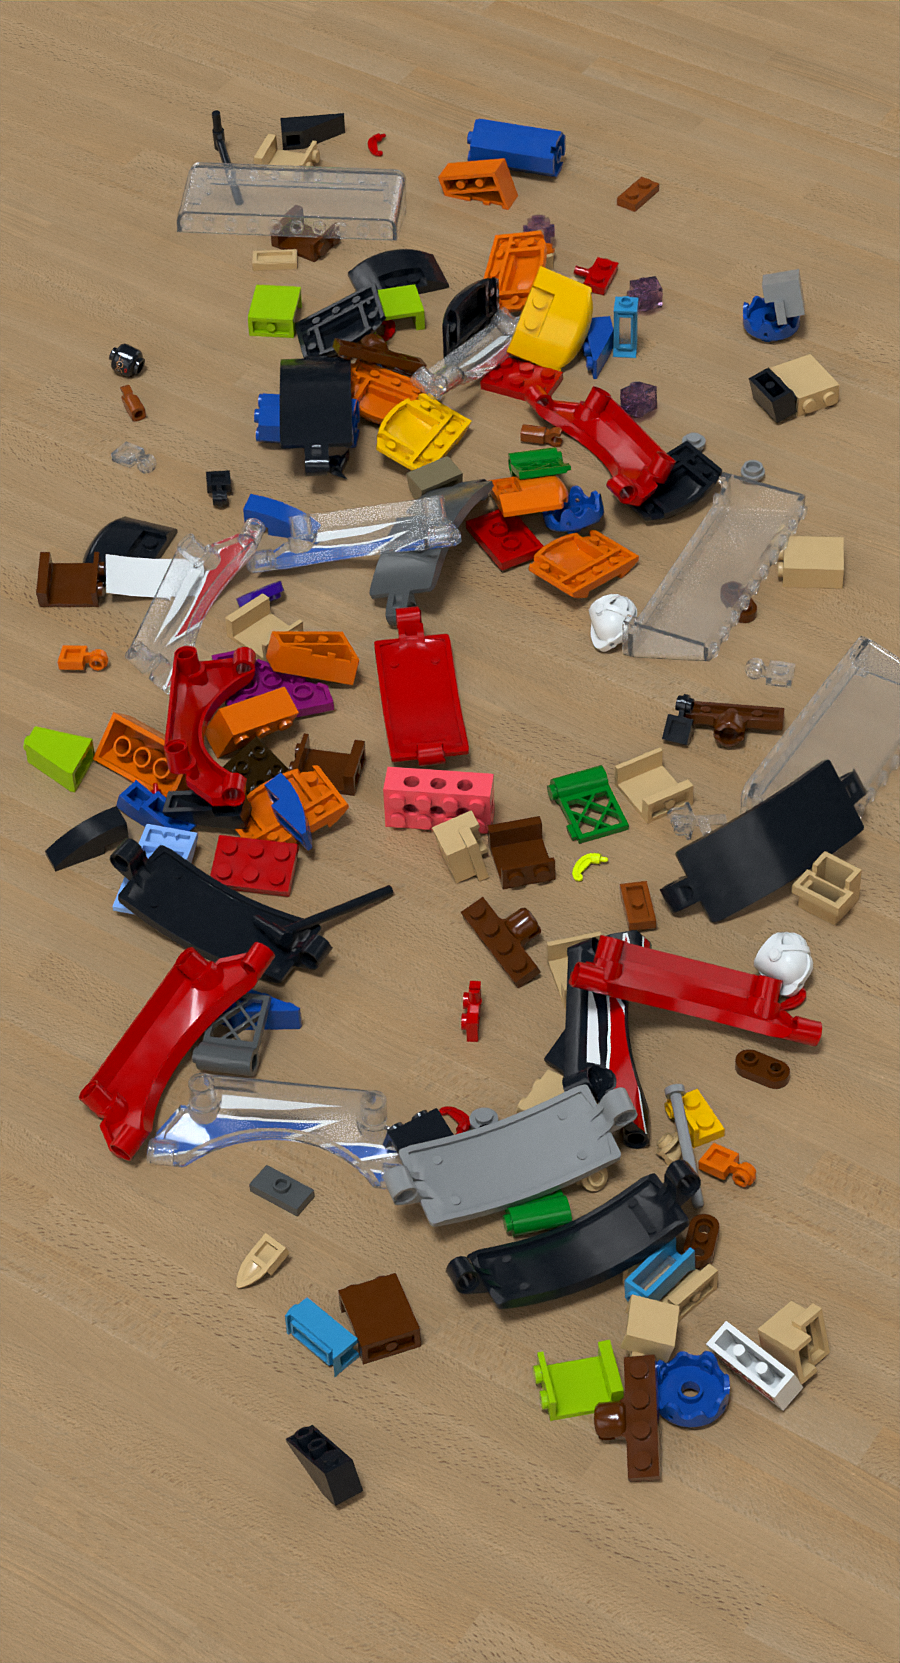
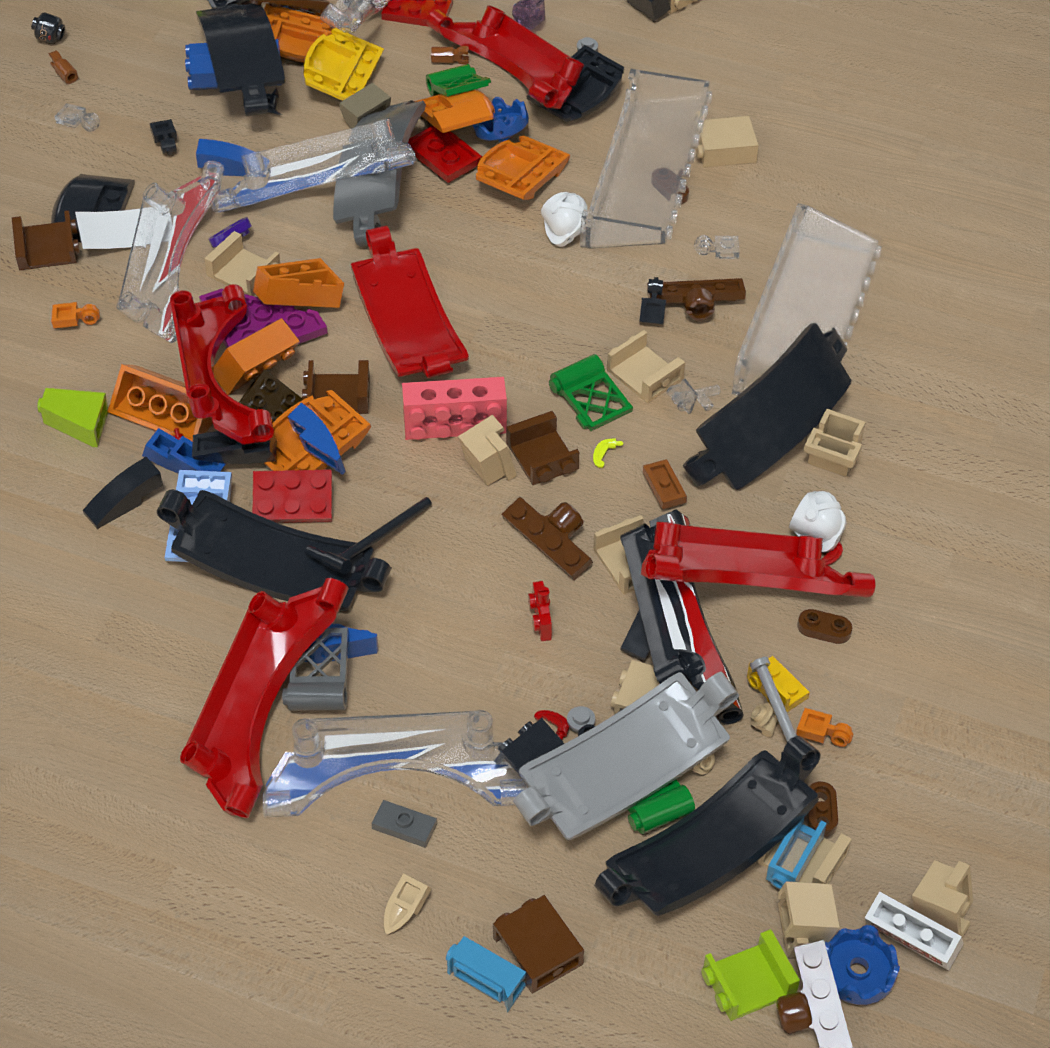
camera: 15 degrees left, 5 degrees up
light grey plate [741,460,765,482] -> none

